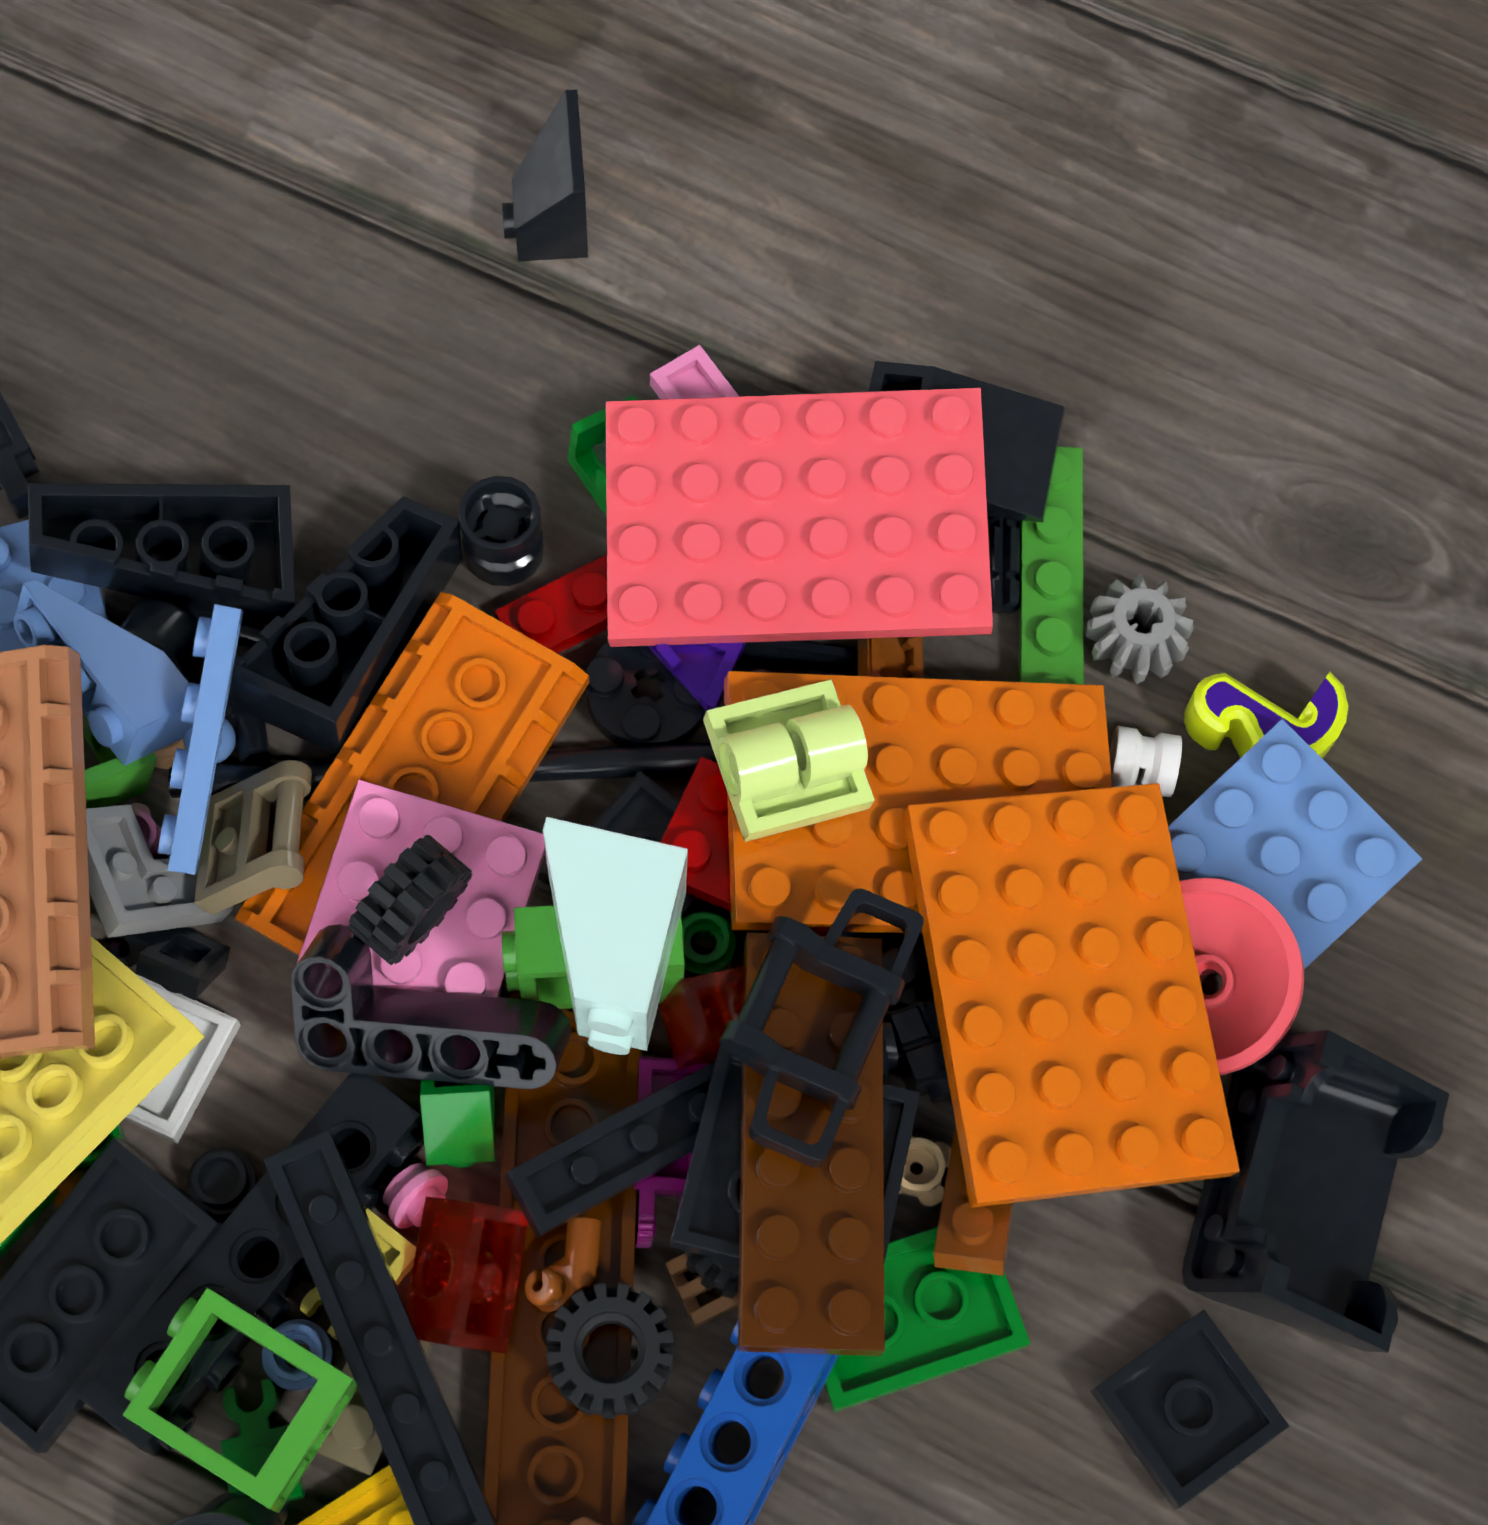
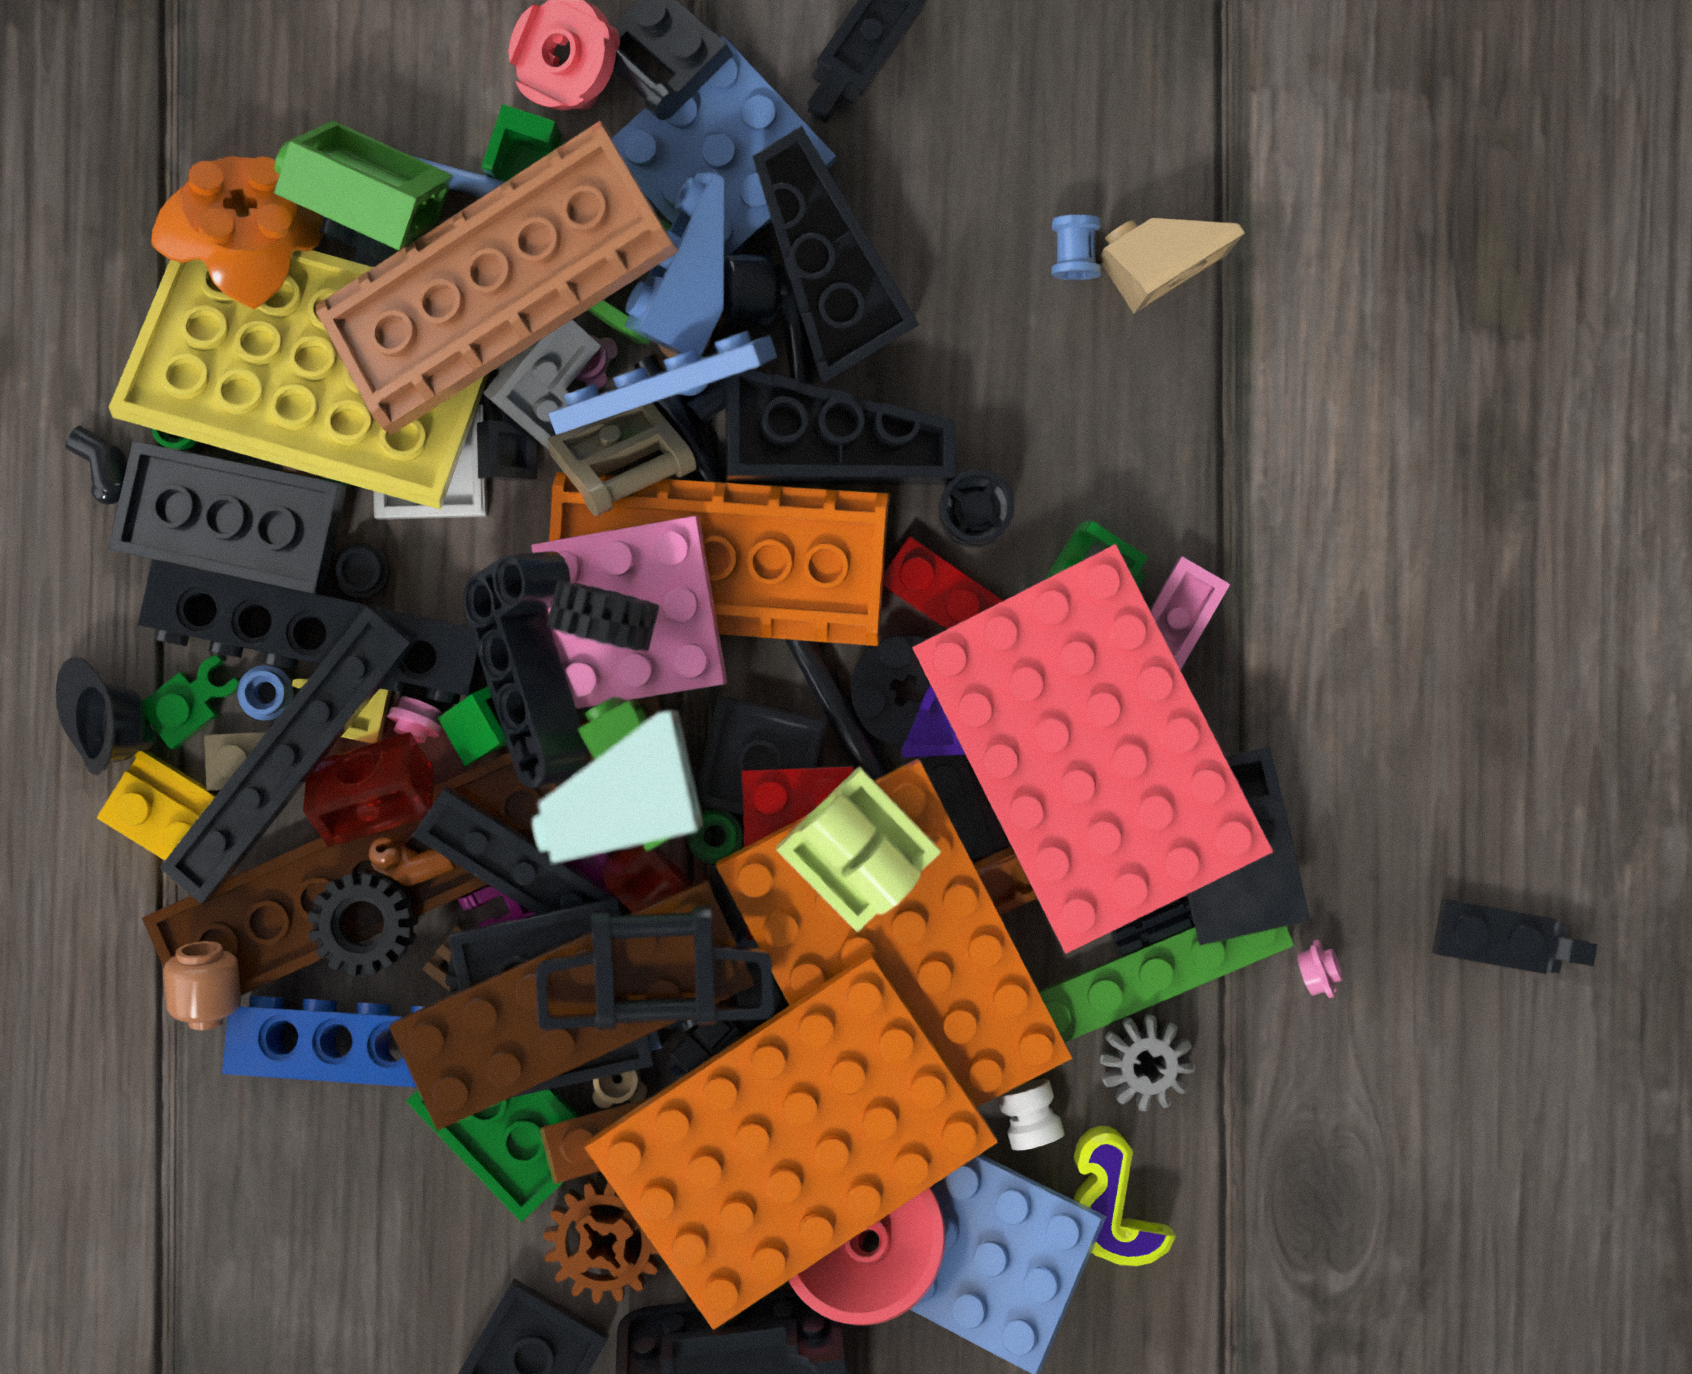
camera: 65 degrees right, 20 degrees up
bright green window [123,1288,358,1513] -> none
black slope [502,89,588,262] -> none
none -> dark orange gear [543,1178,660,1304]
none -> medium blue bush [1051,215,1101,280]
none -> tan slope [1099,218,1245,314]
none -> bright pink plate [1297,939,1343,999]
none -> black hinge [1432,899,1598,974]

